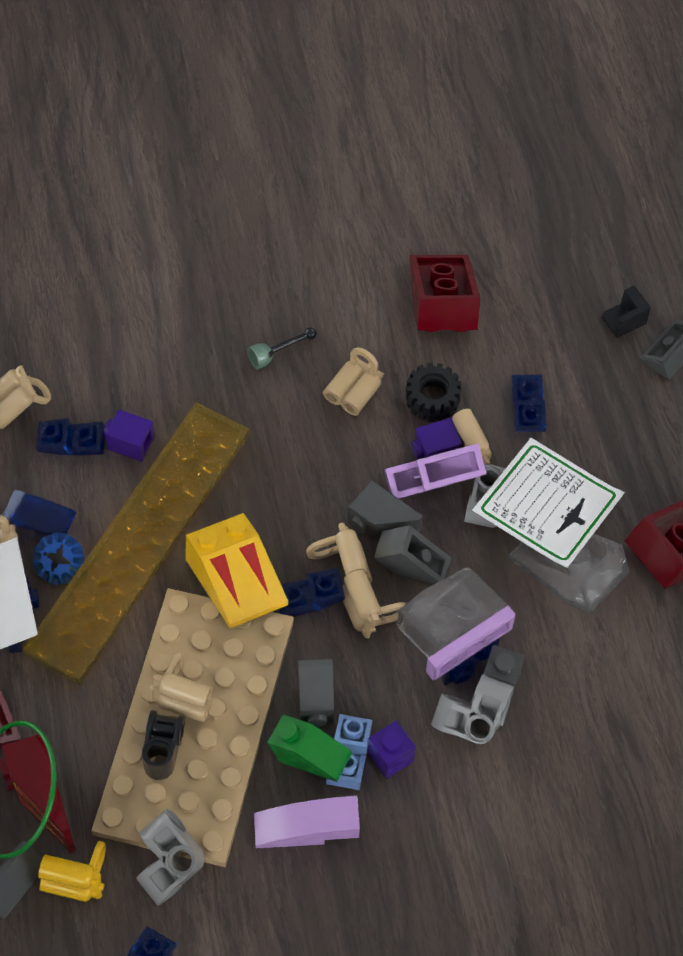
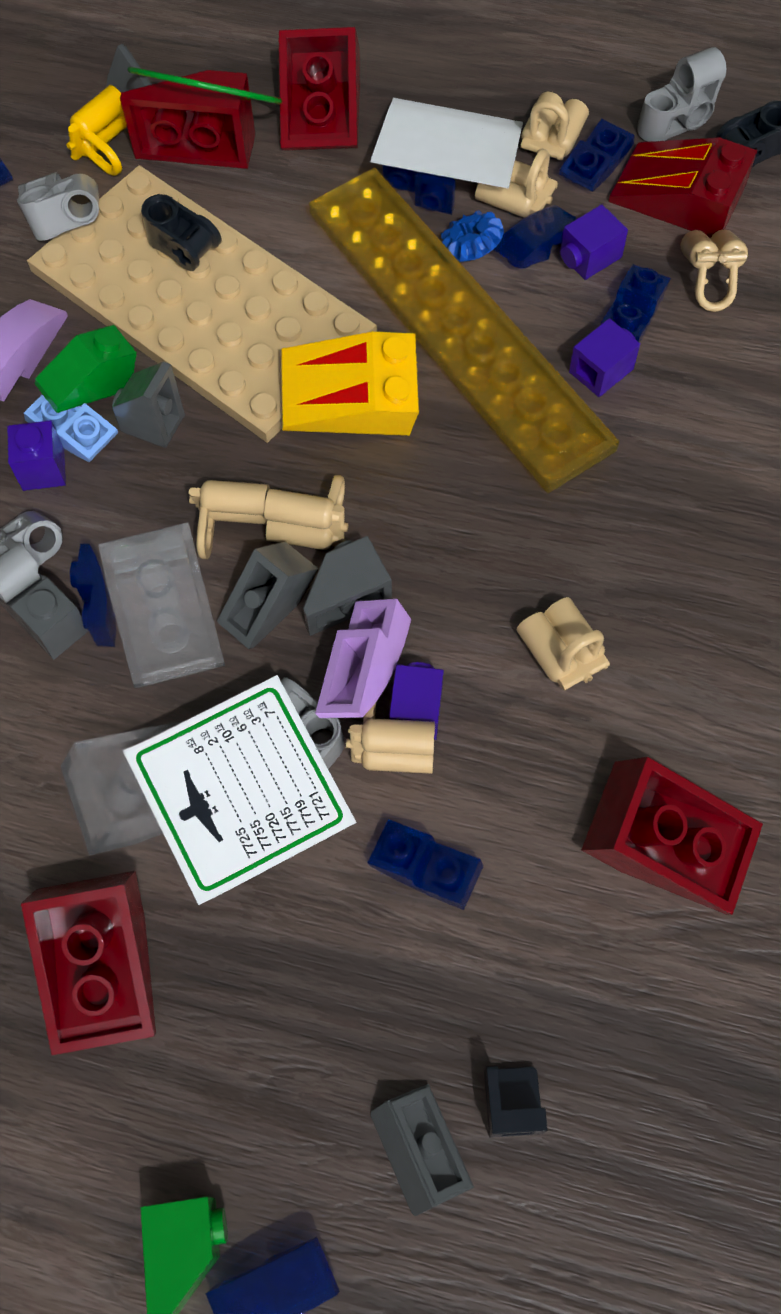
camera: 120 degrees right, 5 degrees up
tan piece [149,652,213,722] -> none
hinge [247,327,317,370] -> none
clear blue slope [279,568,345,617] -> none
black tyre [406,363,461,422] -> none
lavender tile [426,605,515,680] -> none
none -> dark purple brick [560,204,628,280]

